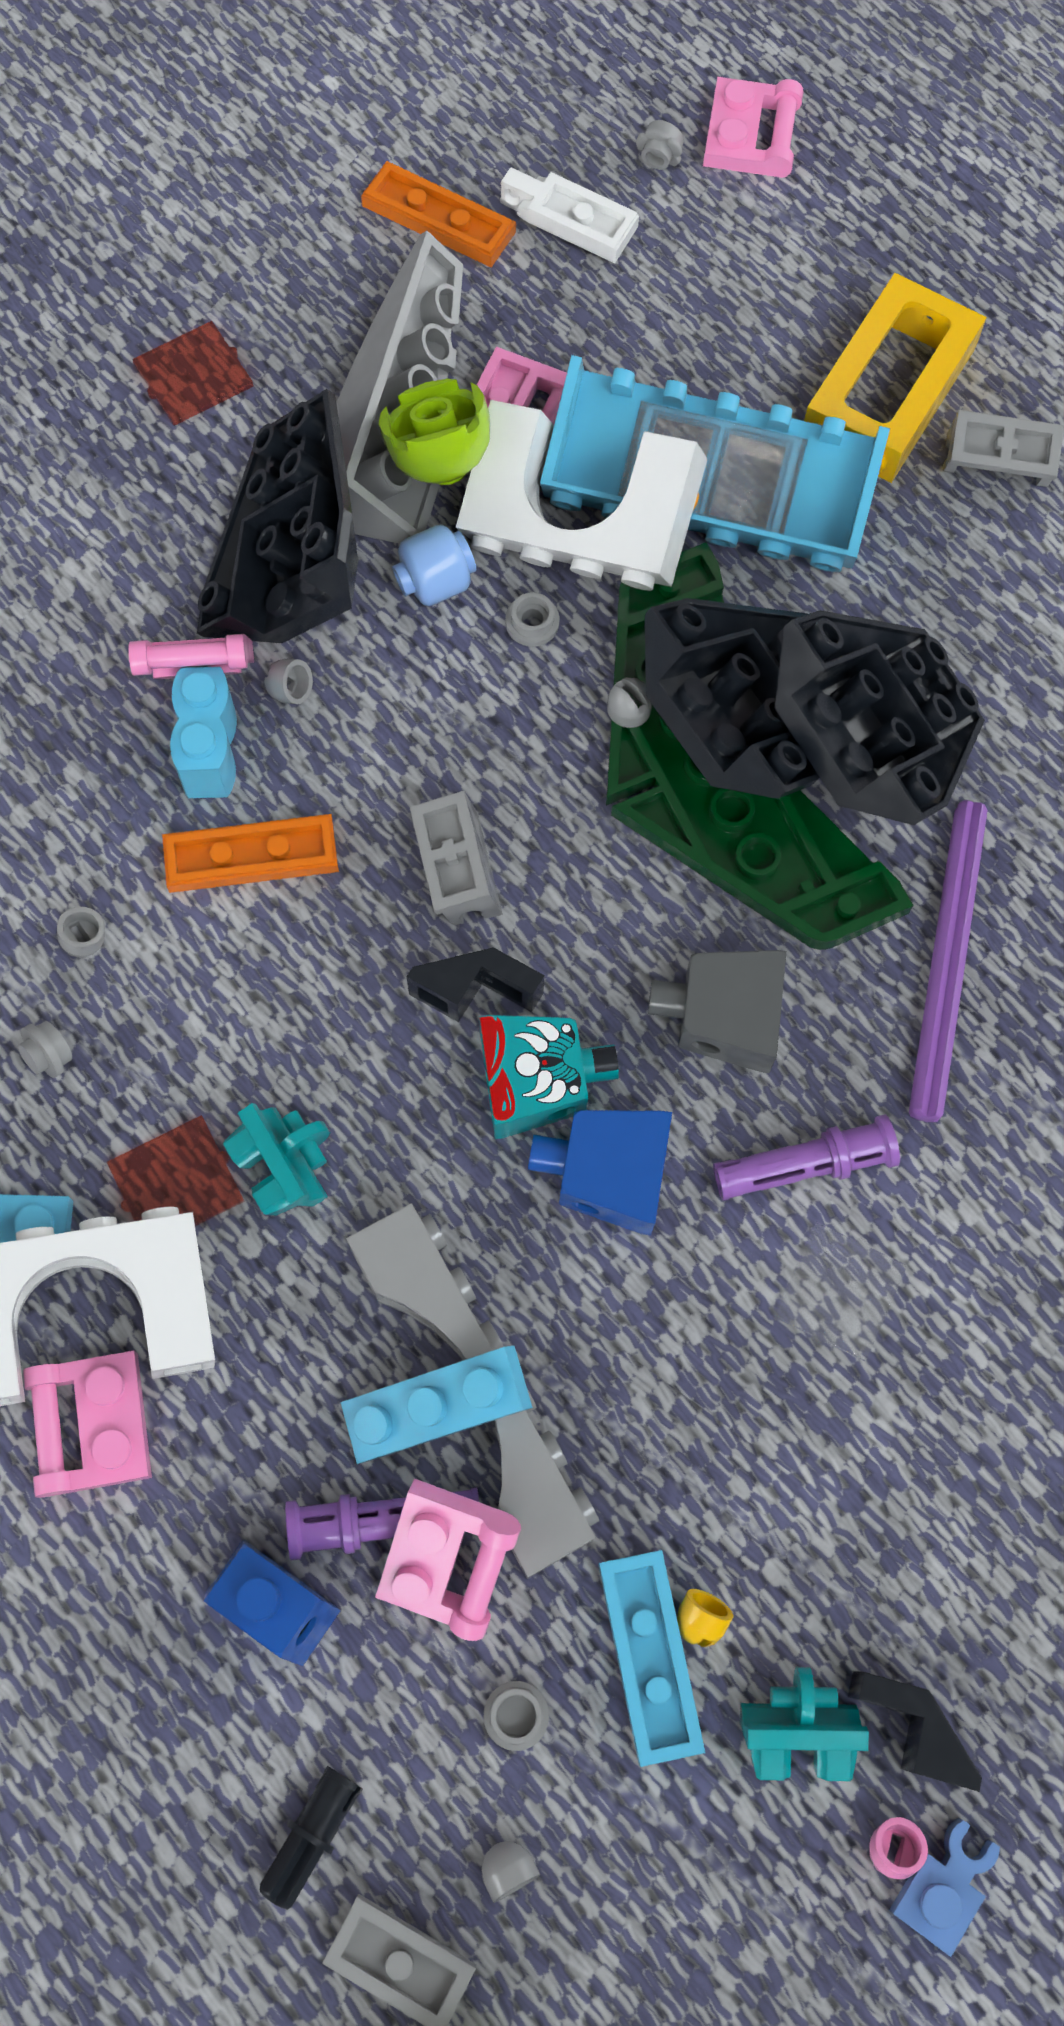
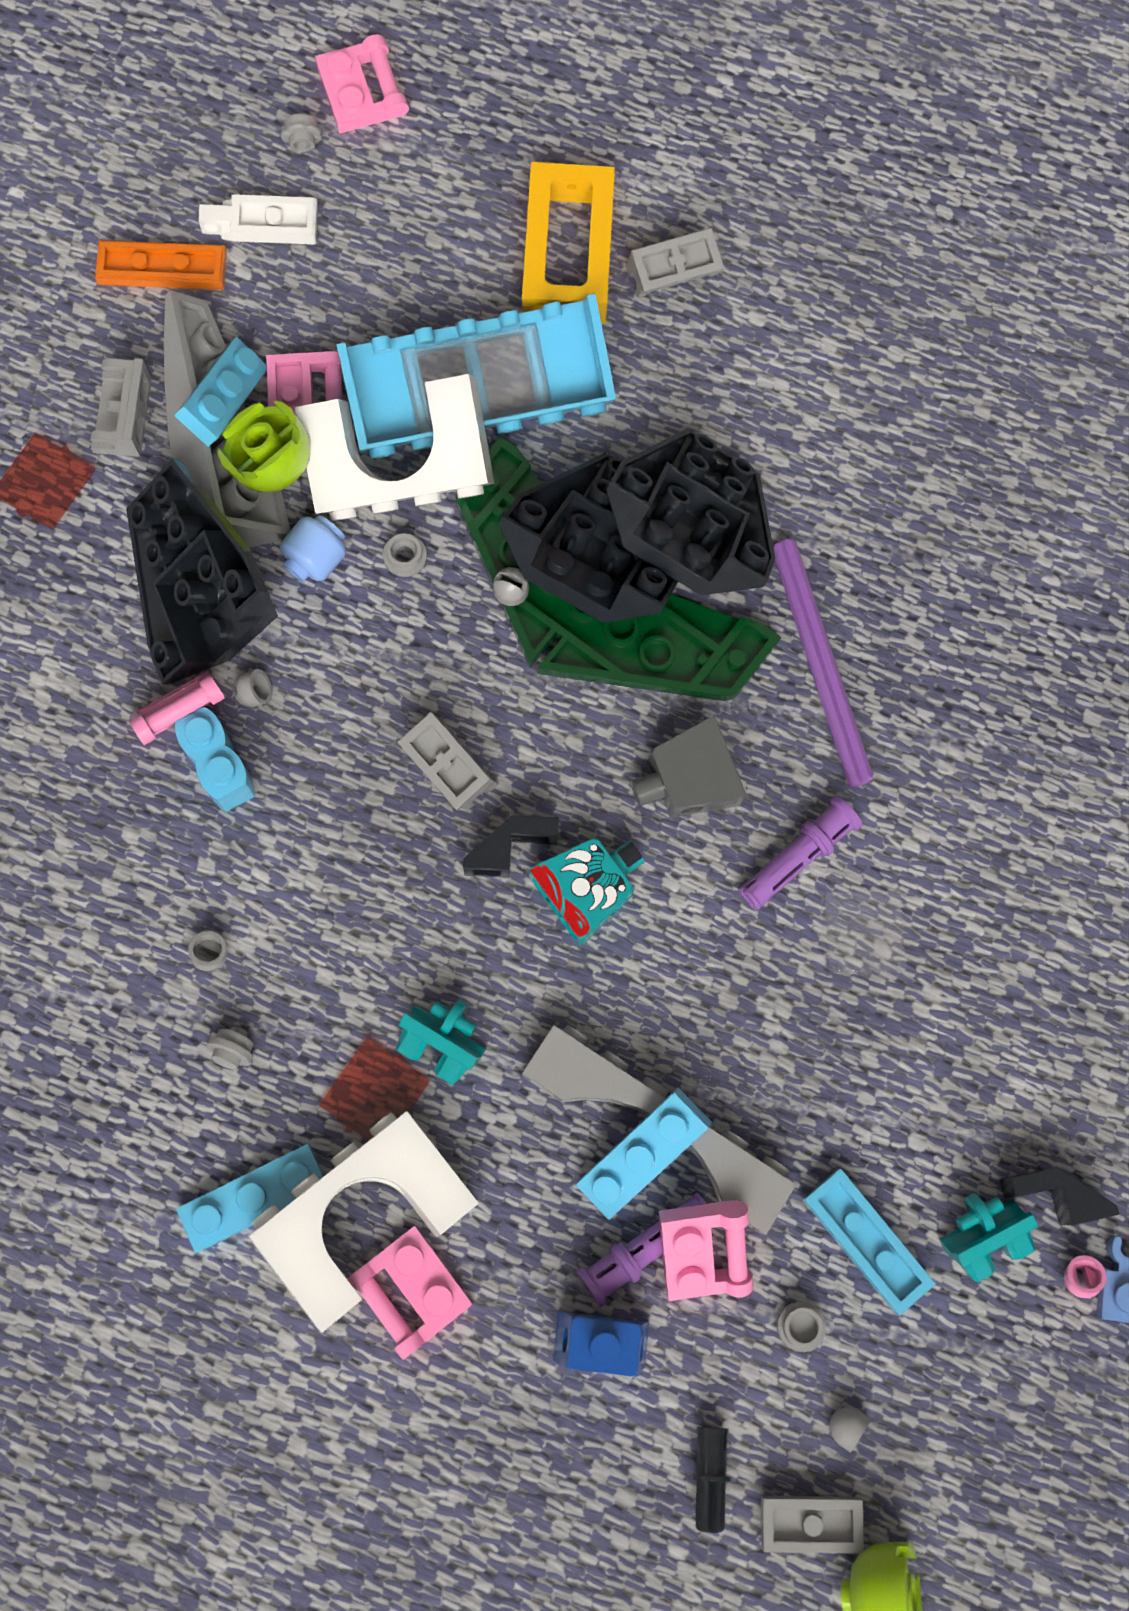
camera: 30 degrees left, 5 degrees up
orange tile [162,814,339,893] -> none
blue torso [528,1110,672,1236] -> none
yellow hinge [677,1589,734,1647] -> none
none -> light grey hinge [90,358,152,457]
none -> medium azure plate [174,336,267,447]

